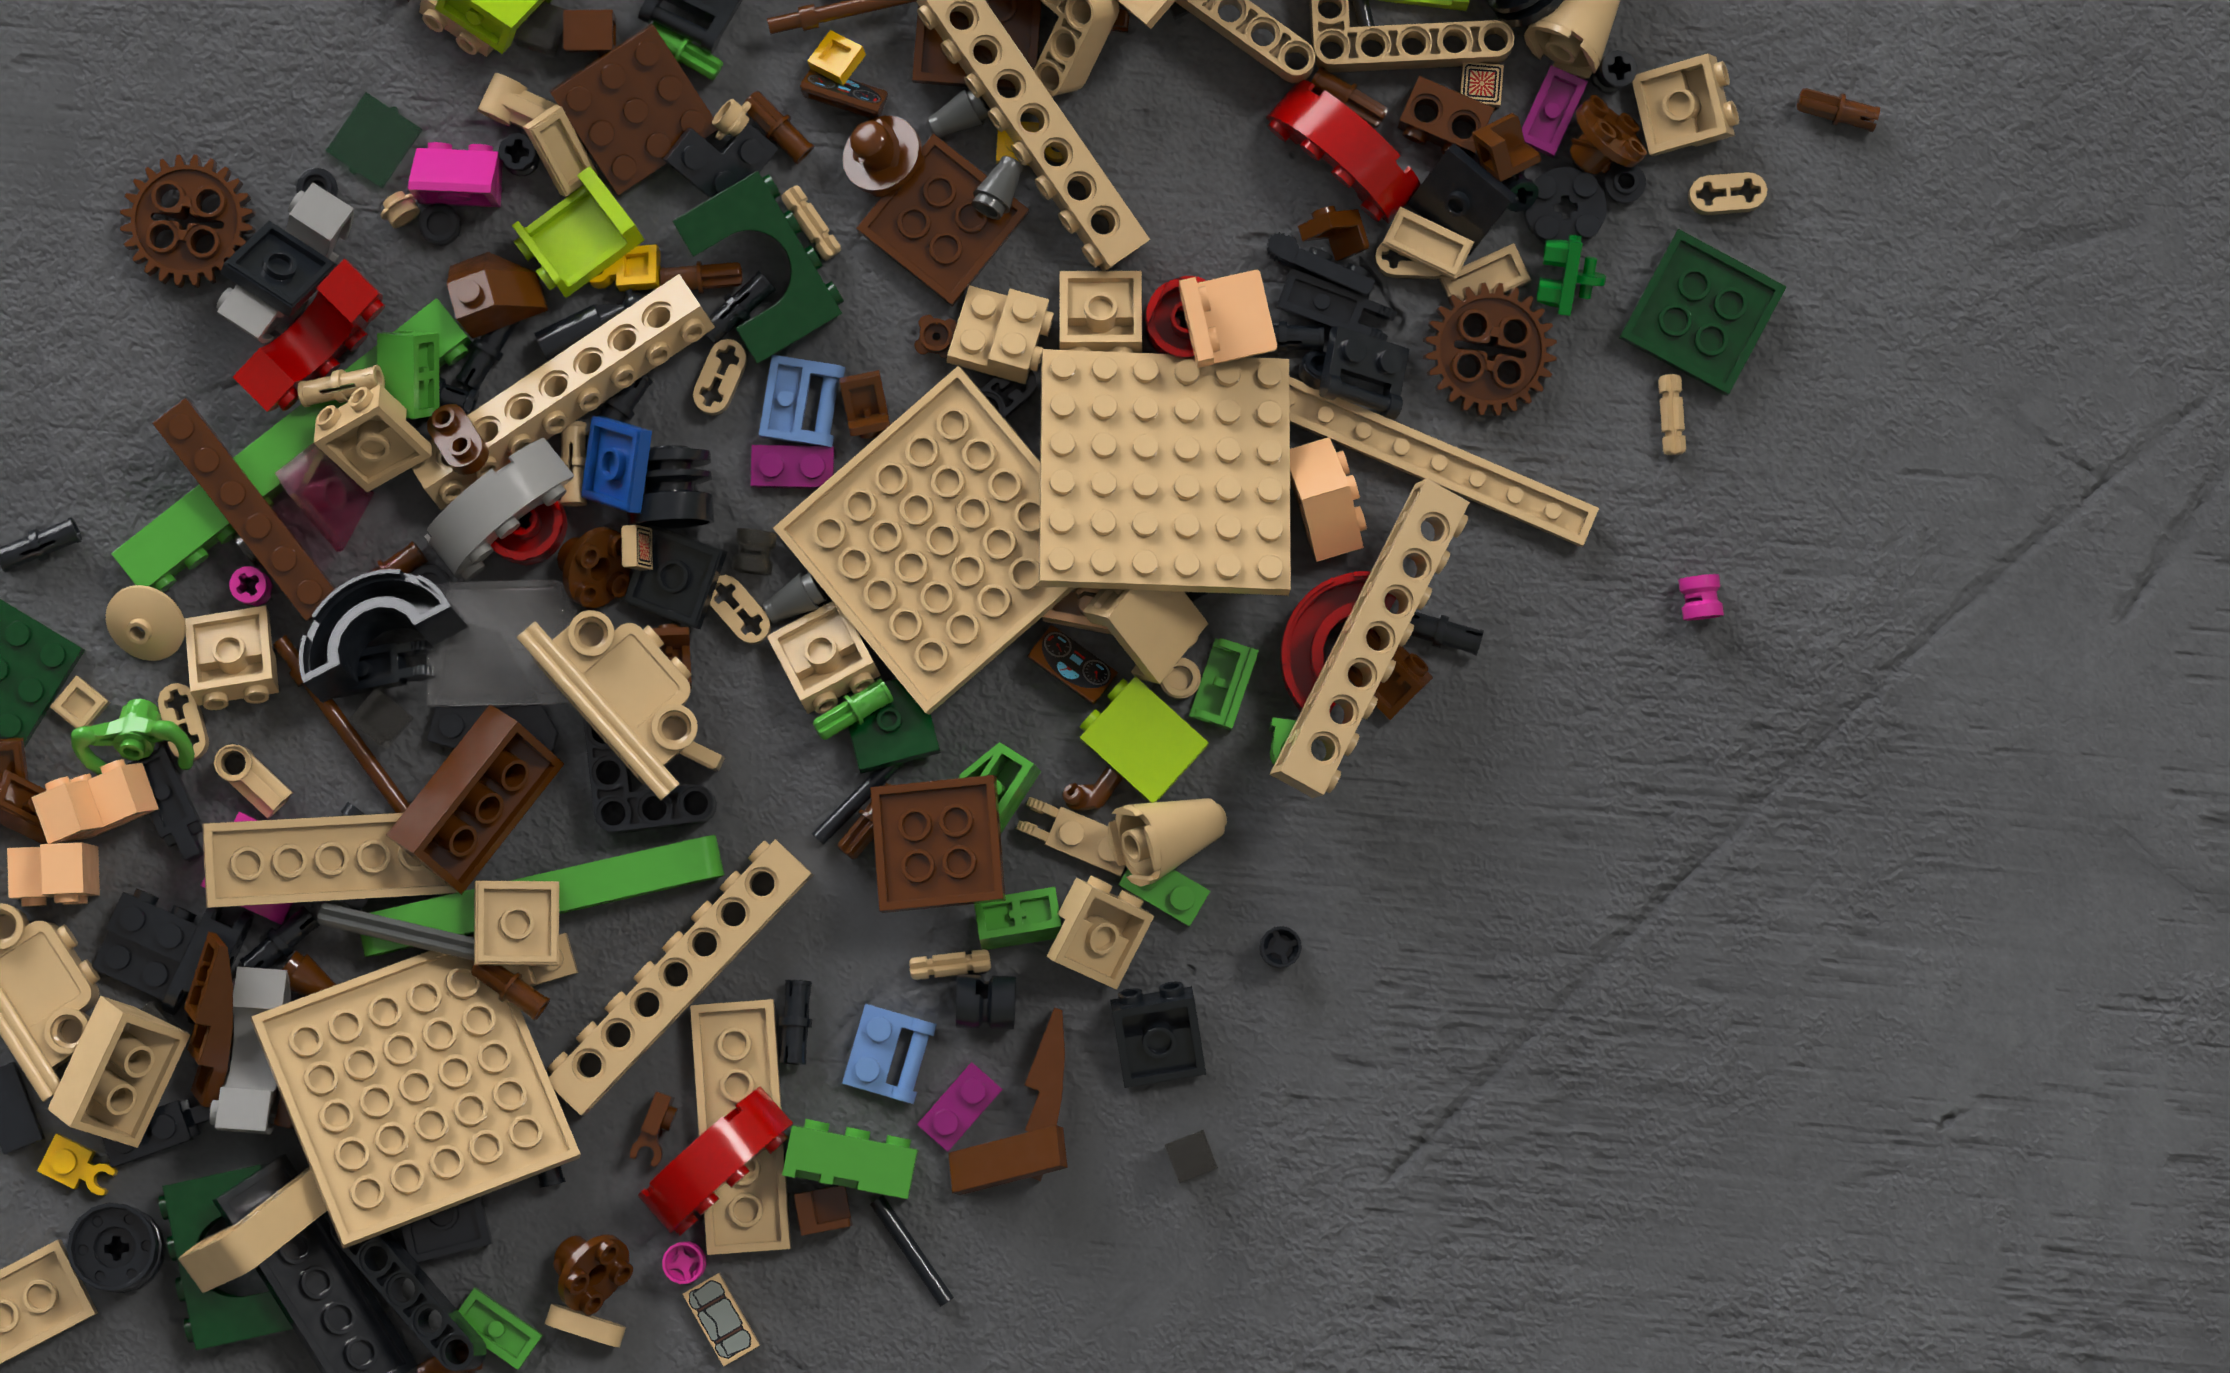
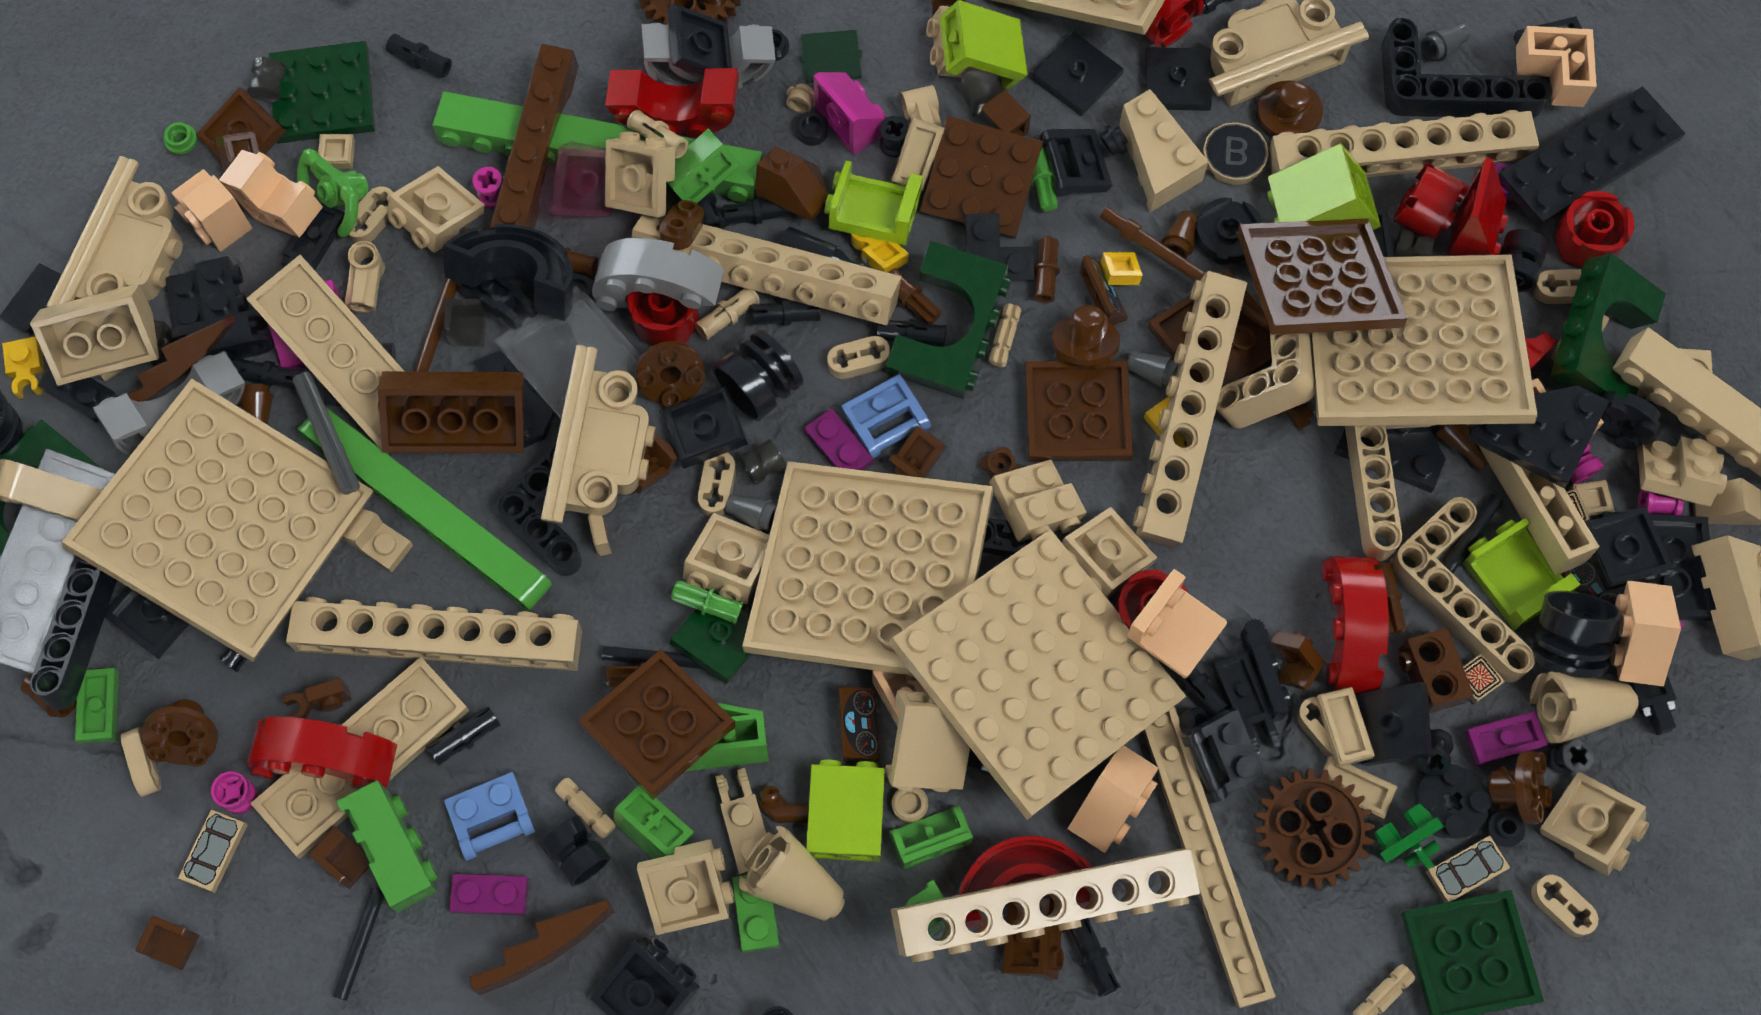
camera: 50 degrees right, 15 degrees down
tan dish [106,585,186,661] -> none
reddish brown axle [471,964,550,1021] -> none
tan tile [474,881,559,966] -> none
blue tile [581,416,652,513] -> none
tan tile [621,525,653,571] -> none
tan plate [712,99,751,140] -> none
reddish brown tile [948,1125,1068,1195] -> none
dark grey cone [972,156,1024,220] -> none
reddish brown panel [1472,113,1541,182] -> none
reddish brown axle [1796,88,1880,132] -> none
none -> tile [1425,836,1510,903]

